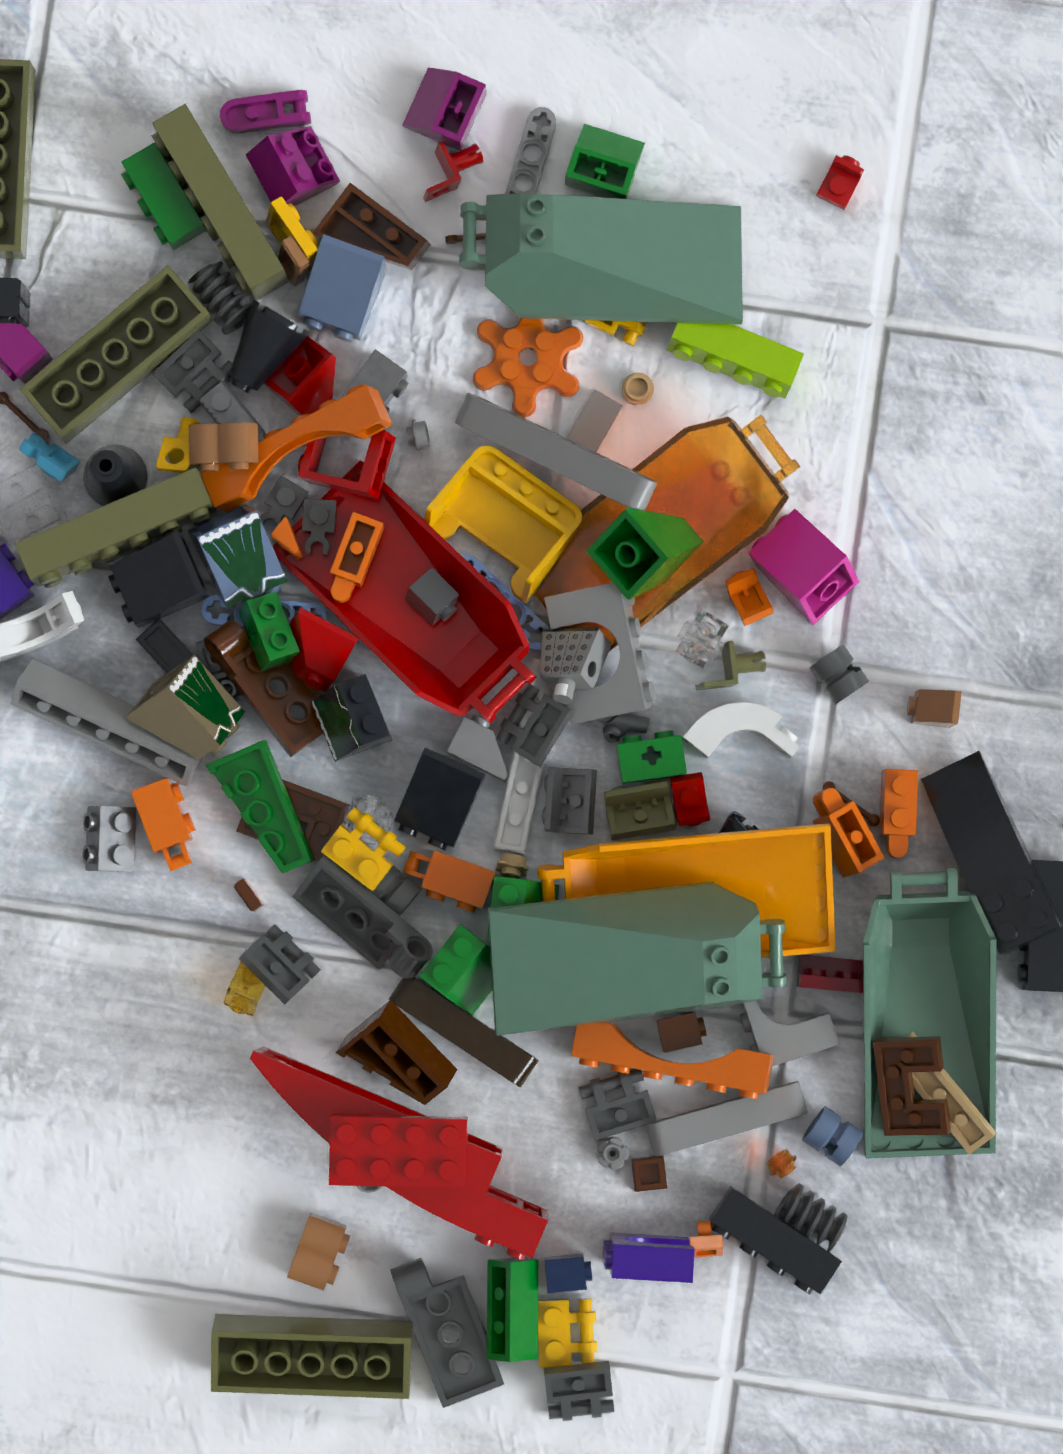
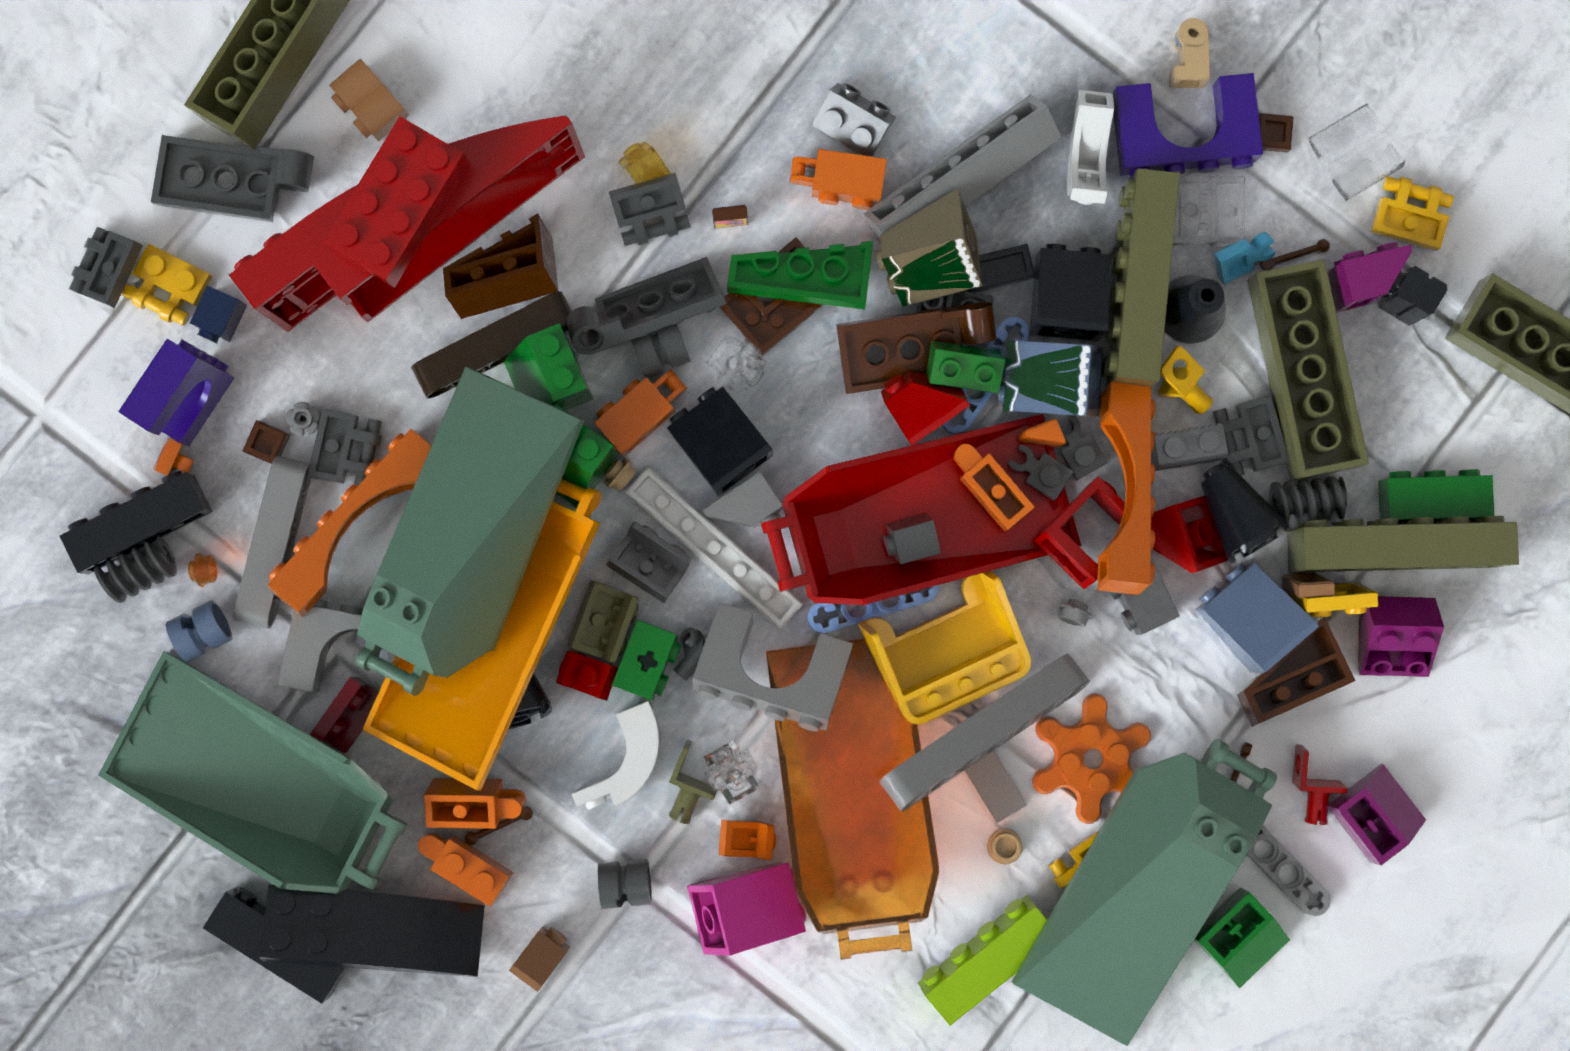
camera: 120 degrees right, 0 degrees up
medium nougat brick [189,422,258,471] -> none
magenta plate [220,90,311,133] -> none
black slope [311,674,393,762] -> none
yellow plate [321,807,406,891] -> none
green brick [487,1257,539,1362] -> none
dark grey plate [496,684,574,767] -> none
light grey torso [540,628,611,704] -> none
green slope [586,508,704,600] -> none
reddish brown brick [656,1012,707,1053] -> none
reddish brown plate [873,1036,951,1136] -> none
tan plate [905,1031,997,1155] -> none

